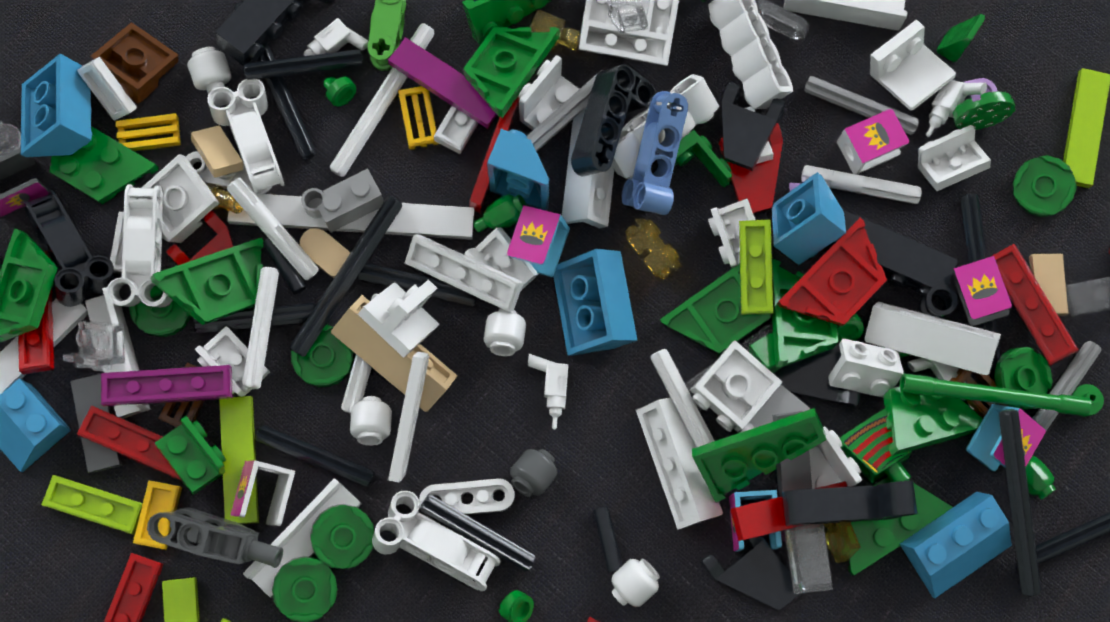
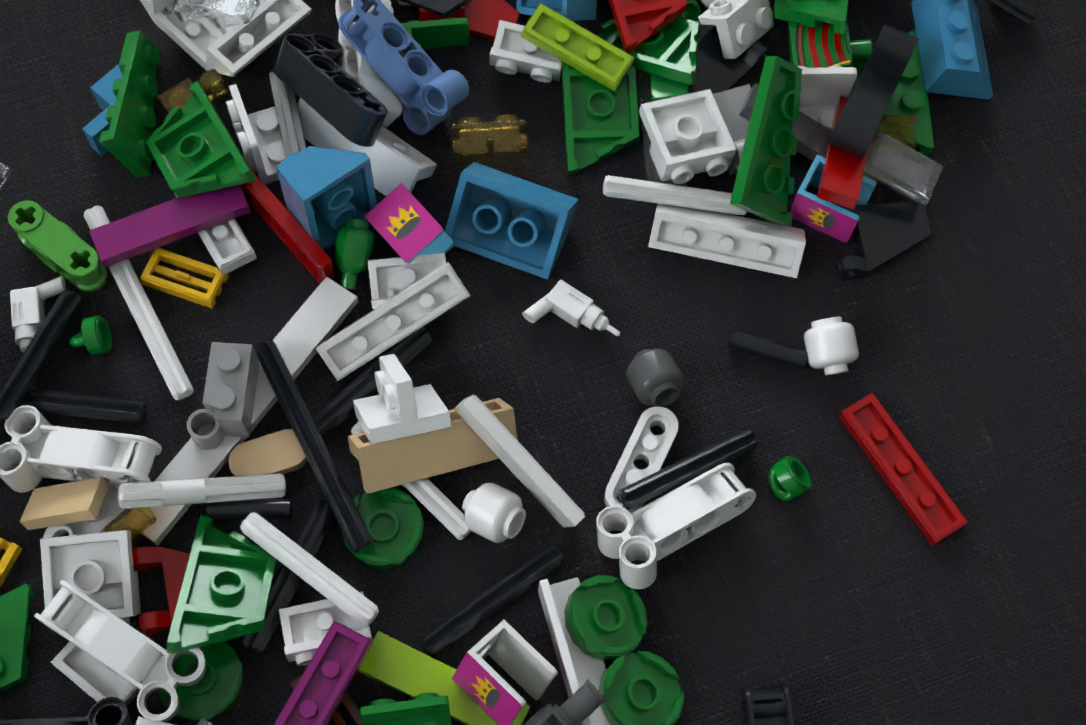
camera: 60 degrees left, 10 degrees down
white head [484,309,526,356] -> none

